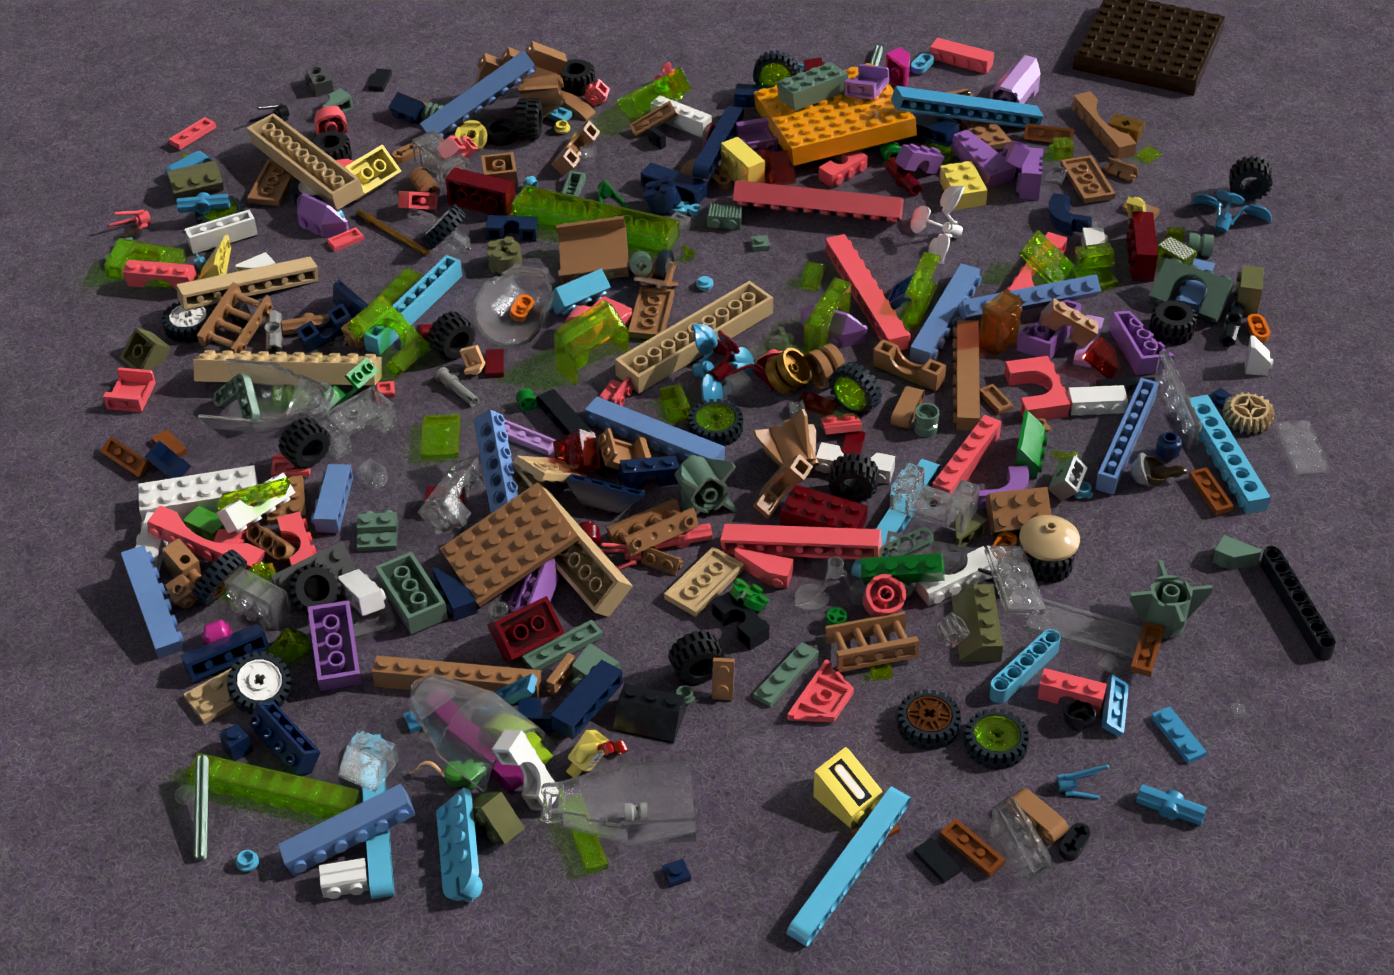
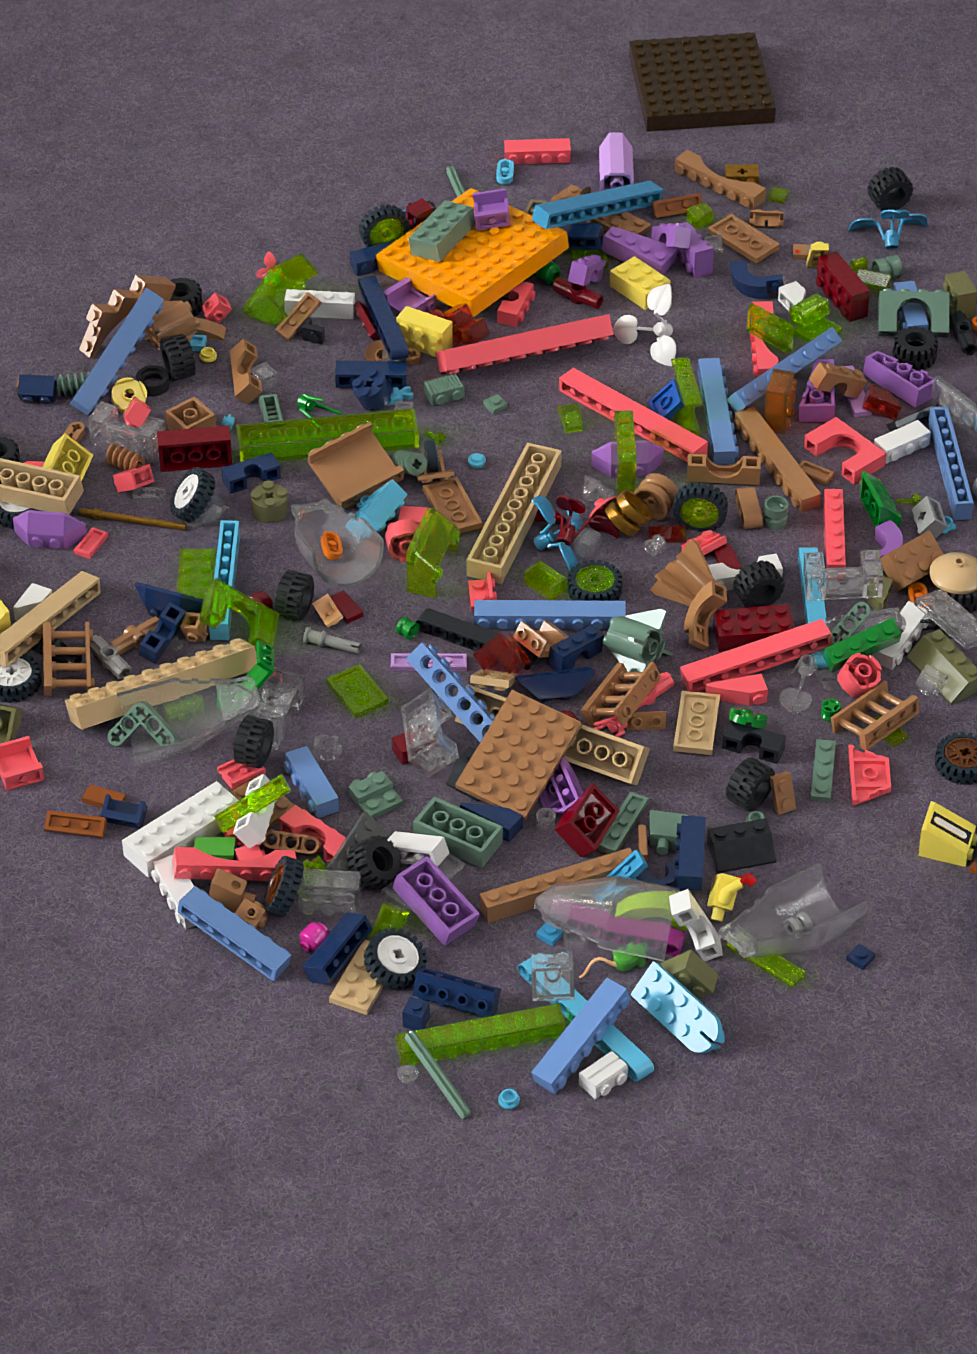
camera: 30 degrees left, 0 degrees up
dark pink slope [885,47,910,87] -> none

